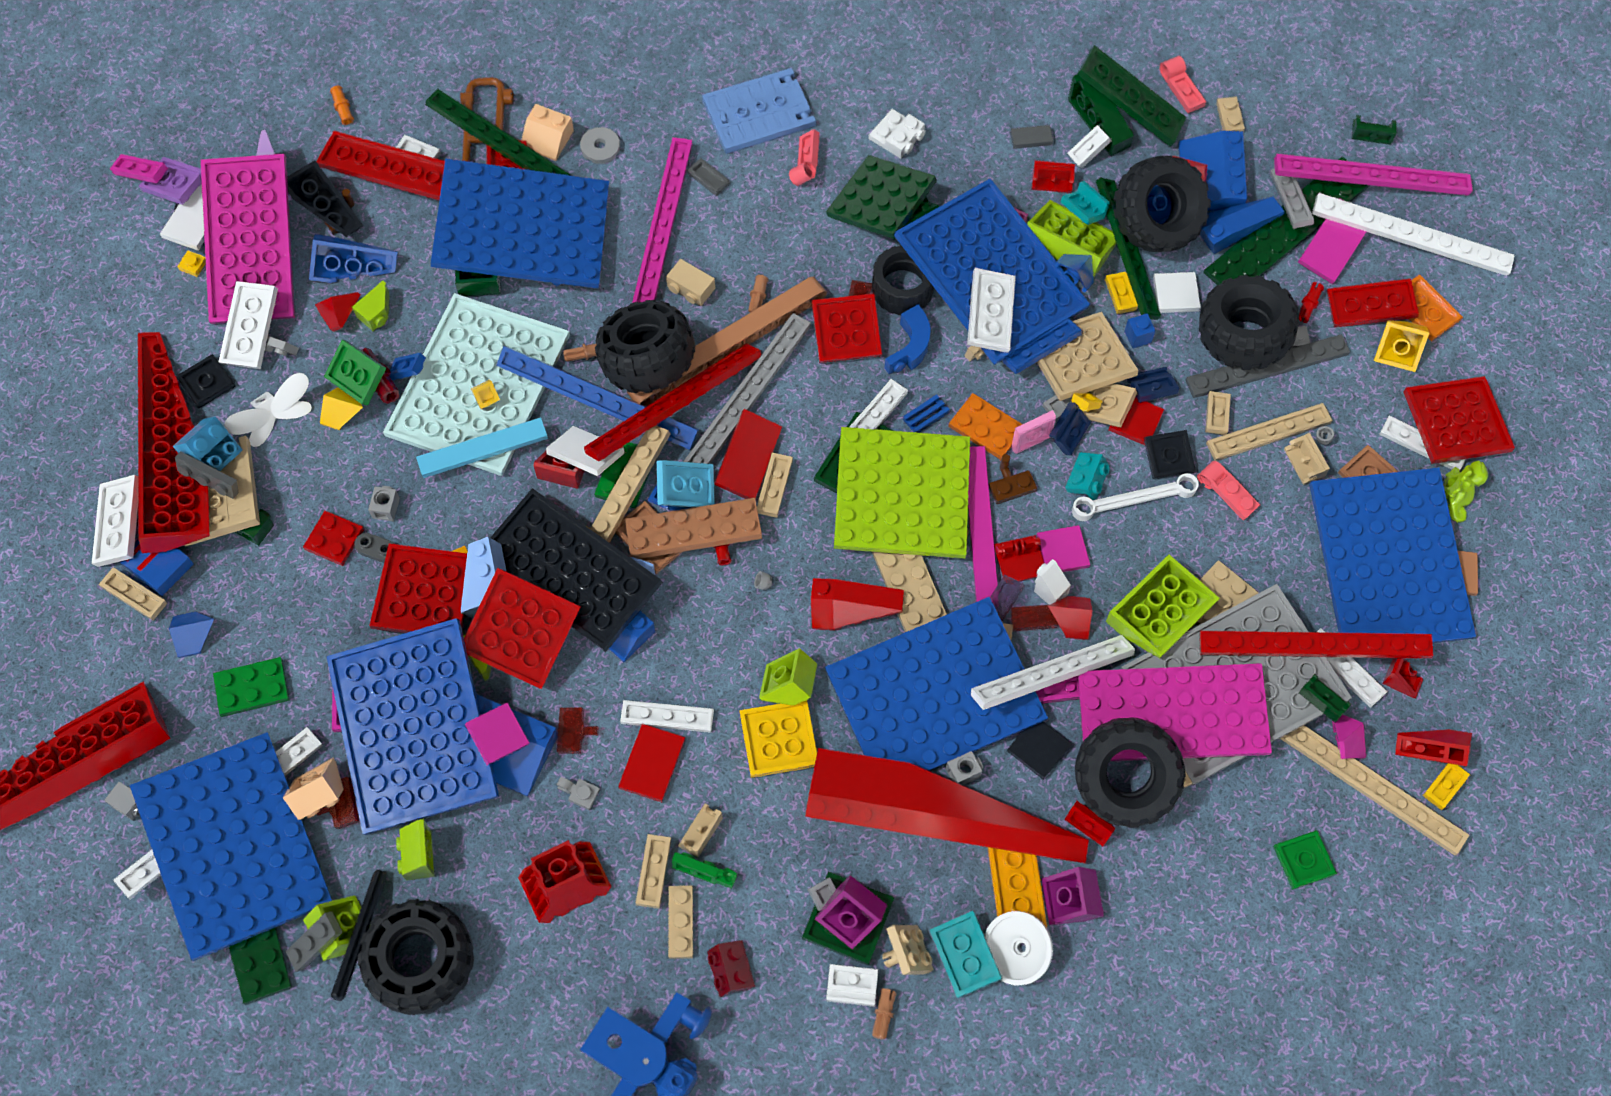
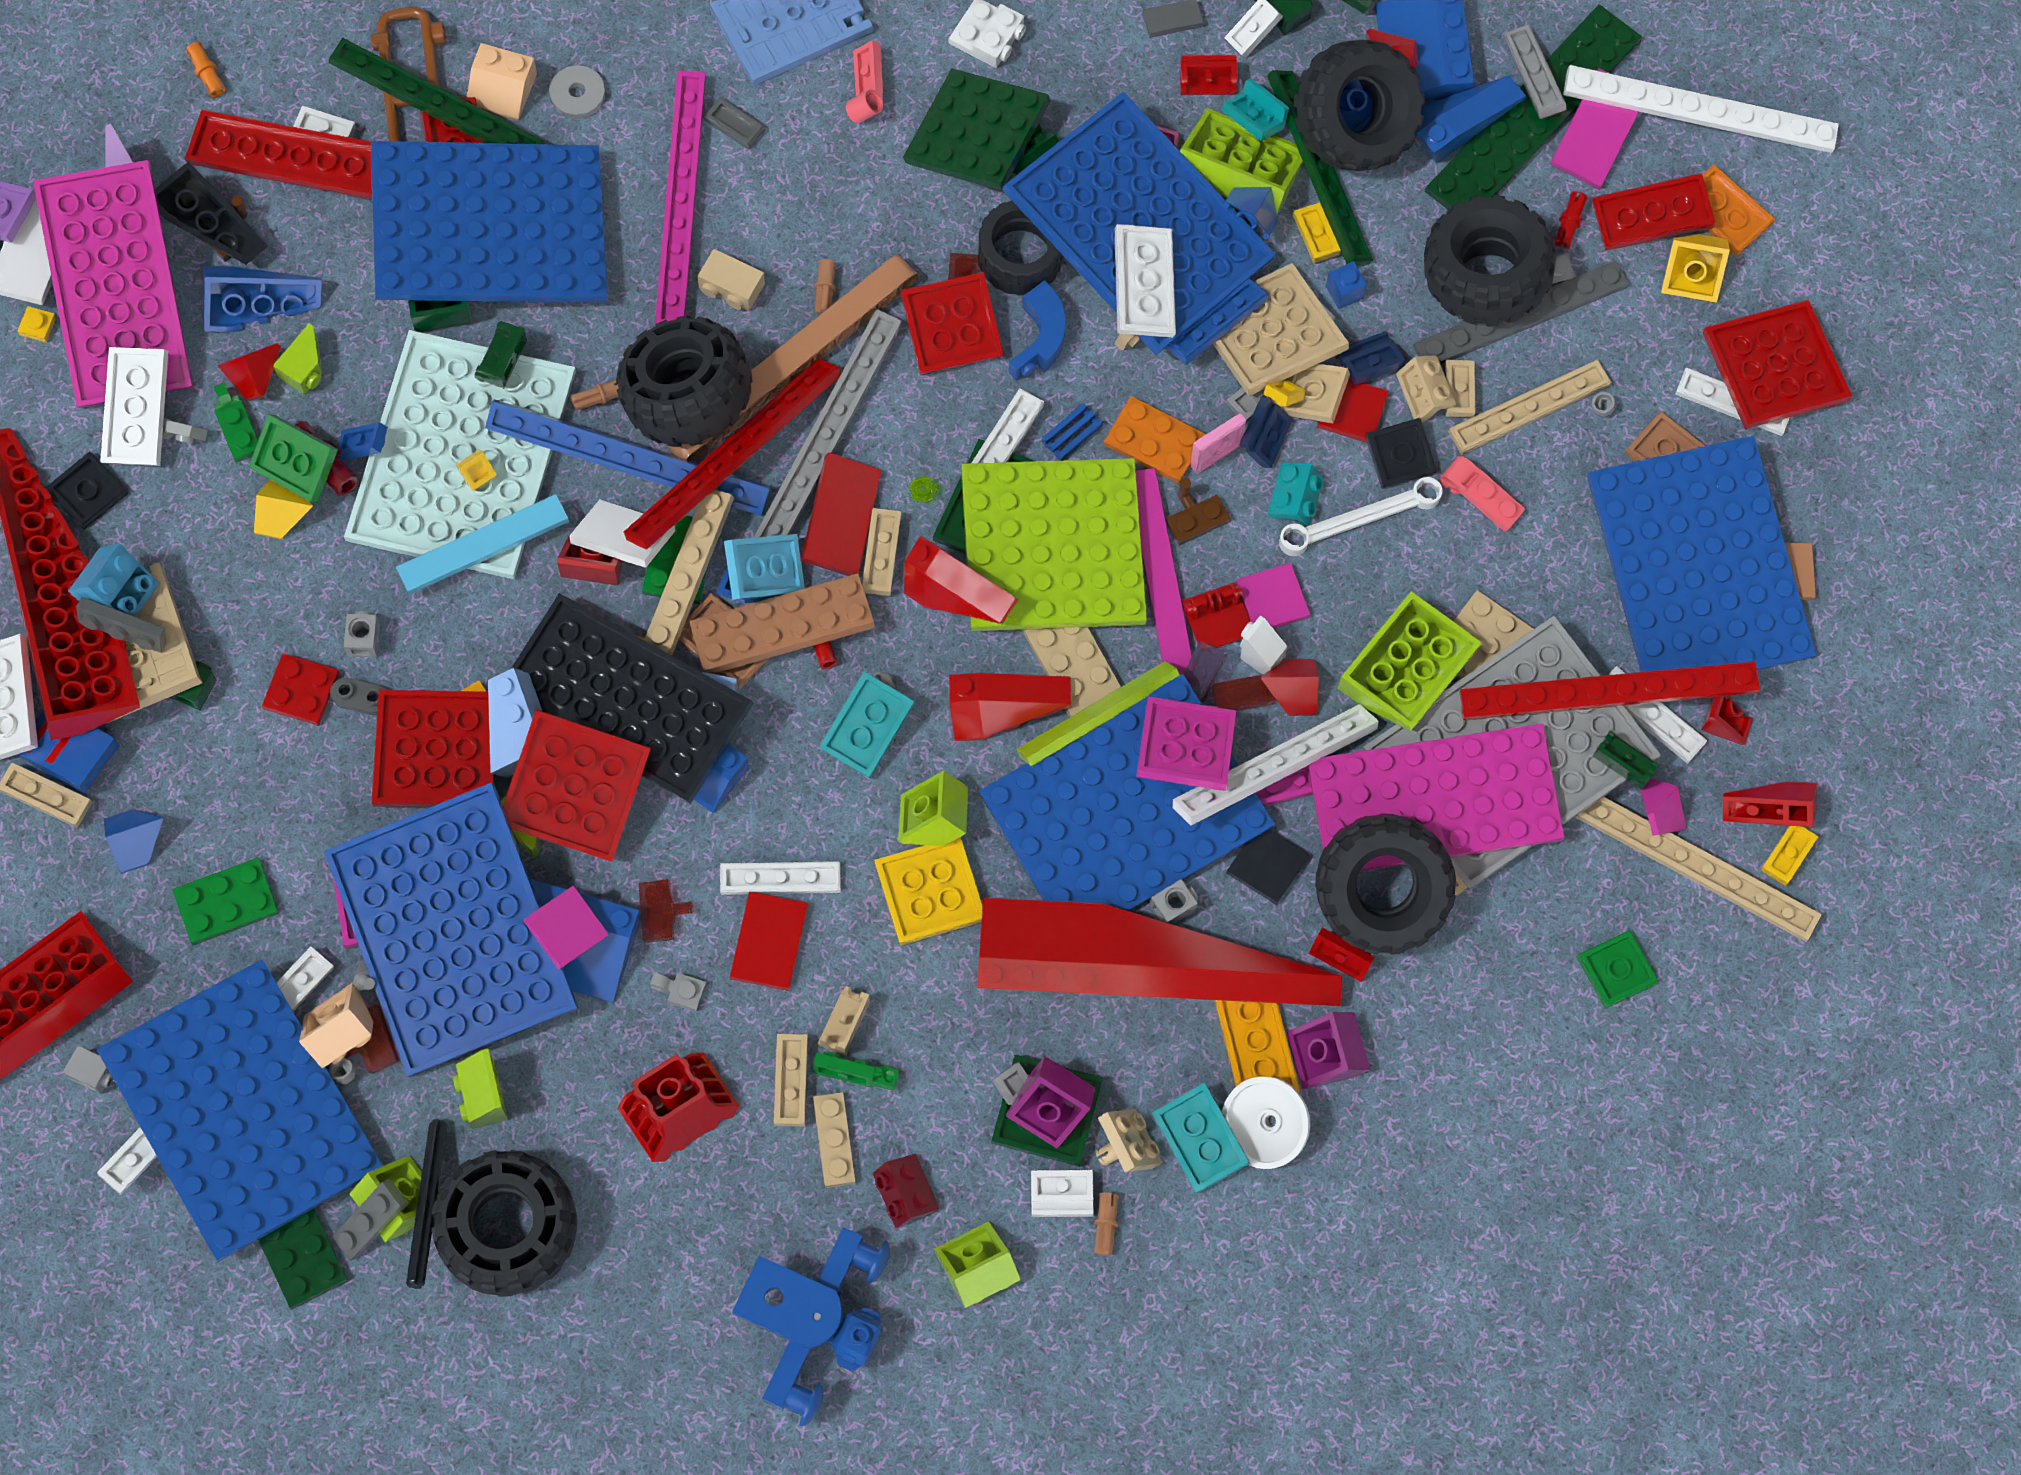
camera: 10 degrees left, 5 degrees up
white piece [224,373,312,447] -> none
white tile [1153,272,1201,313] -> none
dark pink plate [1274,154,1473,196] -> none
tan hinge [1284,433,1330,485] -> none
lime animal [1443,460,1488,523] -> none
none -> green hinge [213,383,258,463]
none -> light grey hinge [329,1058,356,1085]
none -> light grey bar [353,960,375,991]
none -> dark green hinge [474,321,527,389]
none -> teal plate [819,671,916,778]
none -> wedge [904,536,1018,624]
none -> clear neon green plate [909,476,937,503]
none -> lime slope [934,1221,1021,1308]
none -> lime tile [1016,661,1180,766]
none -> dark pink plate [1136,696,1236,791]
none -> tan bracket [1396,355,1456,423]

